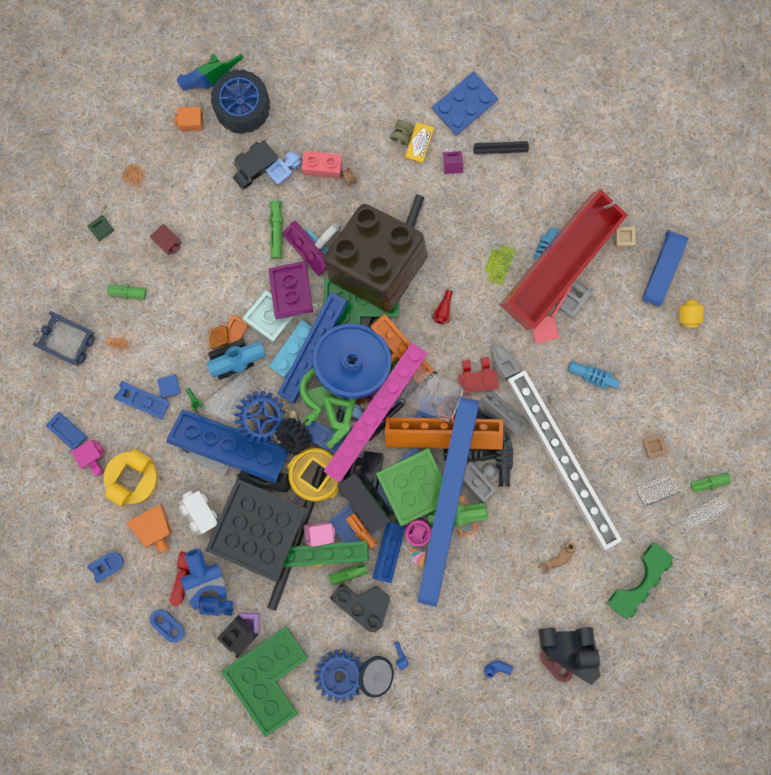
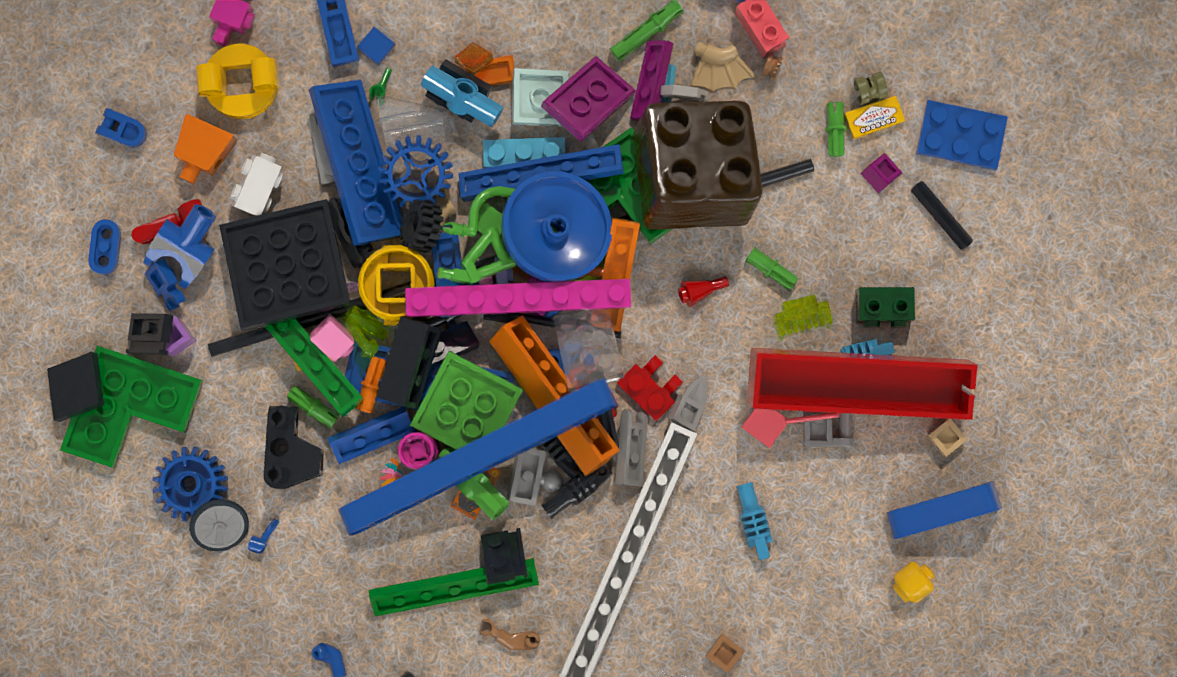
camera: 55 degrees right, 0 degrees up
none -> black tile [47,352,104,422]
none -> clear neon green plant [343,305,388,359]
none -> green plate [369,558,539,617]
none -> black plate [480,528,528,585]
none -> tan arm [690,42,755,92]
none -> bright green axle [745,247,798,290]
none -> bright green axle [825,102,847,157]
none -> dark green brick [856,287,915,328]

